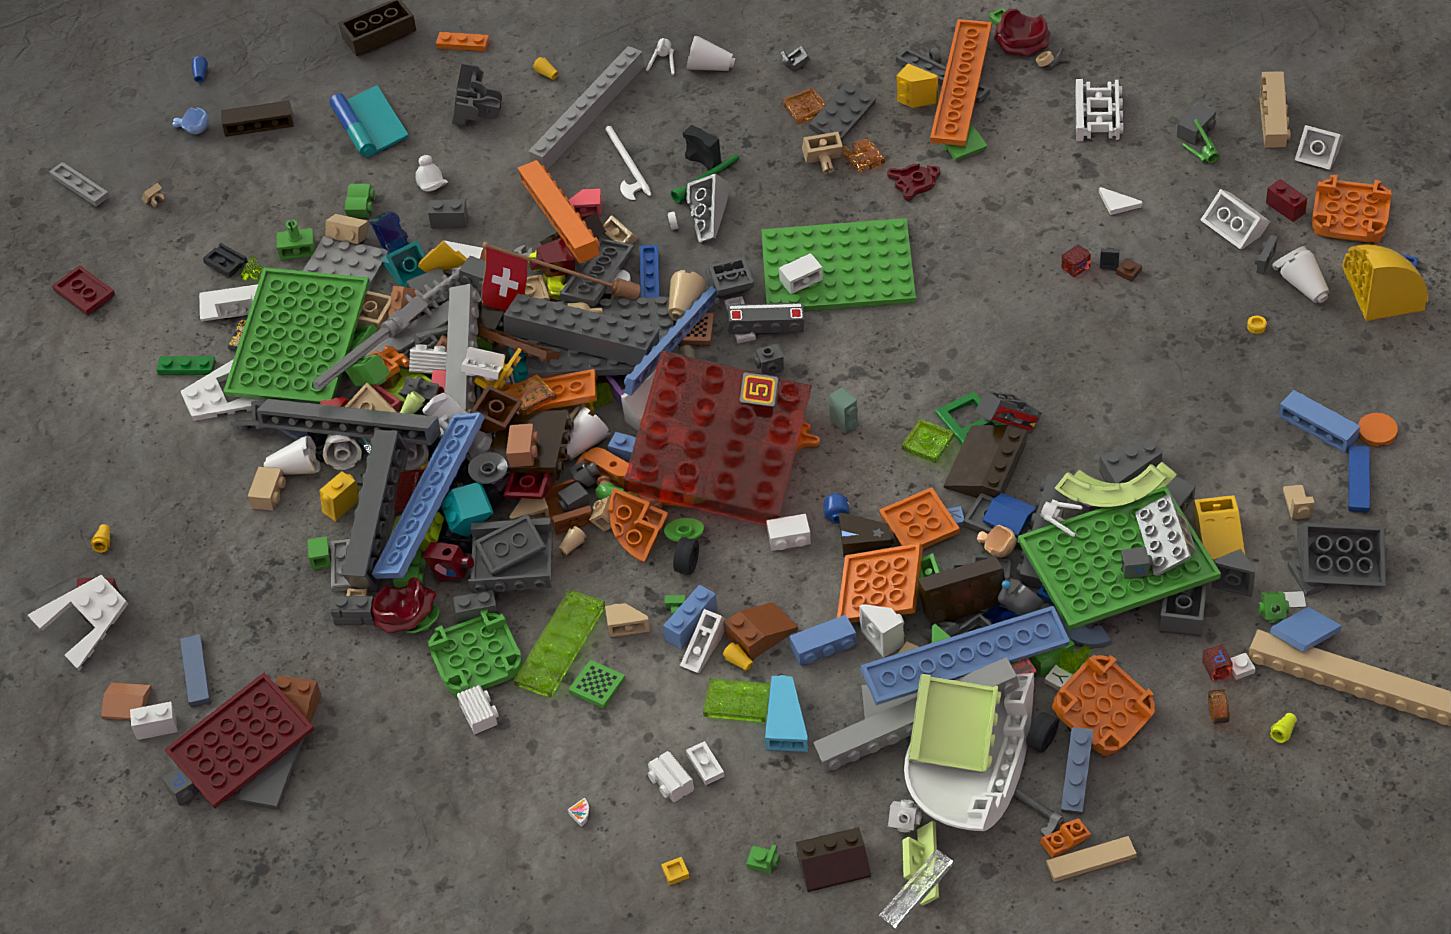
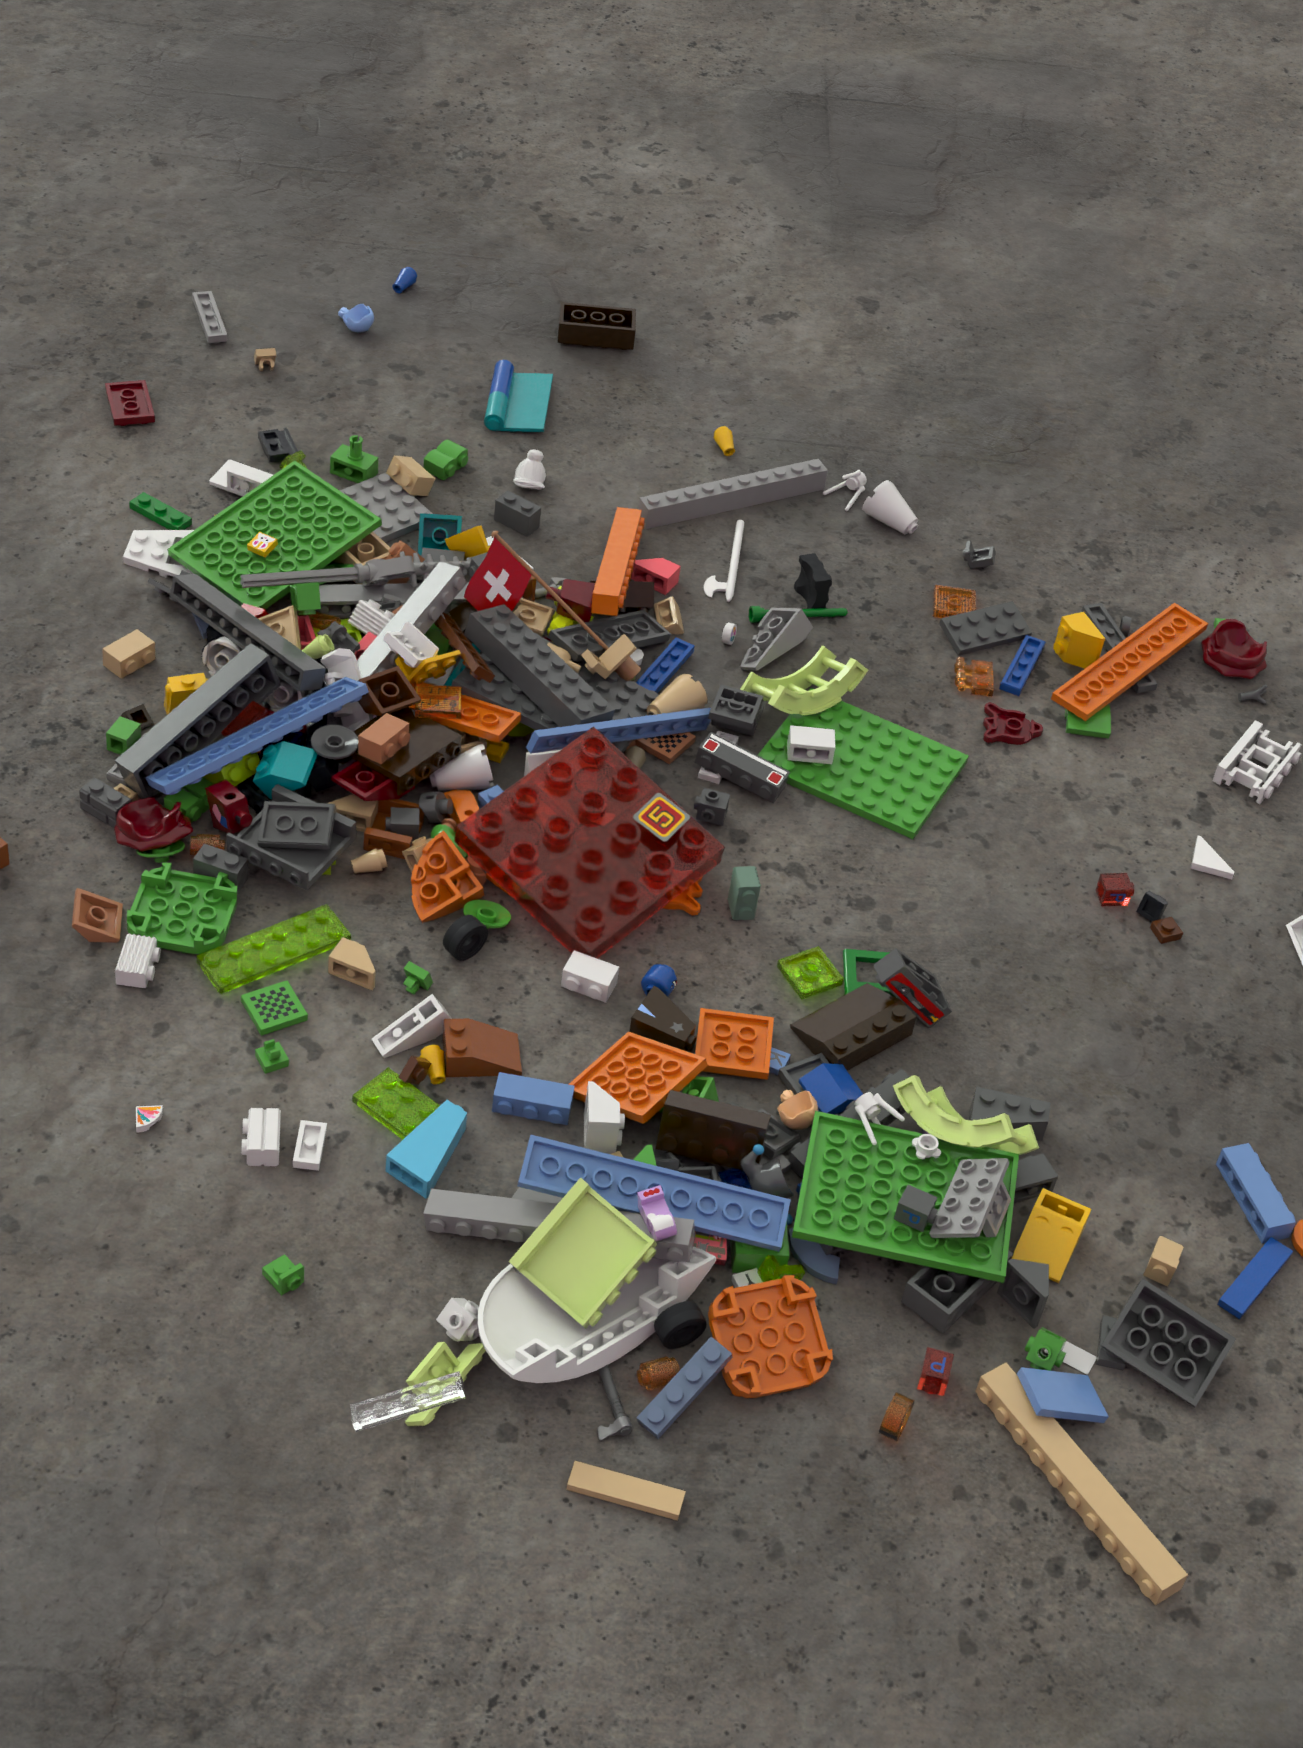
camera: 20 degrees right, 5 degrees down
dark brown brick [221,100,294,137] -> none
white cone [264,436,320,475] -> none
orange plate [368,345,410,379] -> none
clear blue brick [369,211,409,253] -> none
orange plate [436,32,490,52] -> none
dark grey piece [452,62,502,126] -> none
clear neon green tile [593,382,613,407] -> none
yellow tile [661,857,690,886] -> none
medium blue brick [663,585,717,649] -> none
dark brown slope [796,827,871,892] -> none
tan brick [802,132,843,174] -> none
tan tile [1036,51,1054,67] -> none
orange slope [1040,818,1091,858] -> none
white plate [1226,653,1255,680] -> none
yellow tile [1247,316,1267,334] -> none
neon yellow cone [1270,713,1297,743] -> none
none -> nougat slope [72,888,123,943]
none -> dark brown slope [121,704,154,730]
none -> clear orange brick [190,834,225,855]
none -> yellow tile [247,532,278,558]
none -> bright green tile [255,1039,289,1074]
none -> reddish brown plate [399,1056,432,1085]
none -> tan bracket [581,634,636,679]
none -> lavender leg [637,1185,677,1241]
none -> clear orange brick [637,1356,680,1390]
none -> yellowish green fence [740,646,868,715]
none -> white plate [912,1134,941,1159]
none -> blue tile [999,635,1046,696]

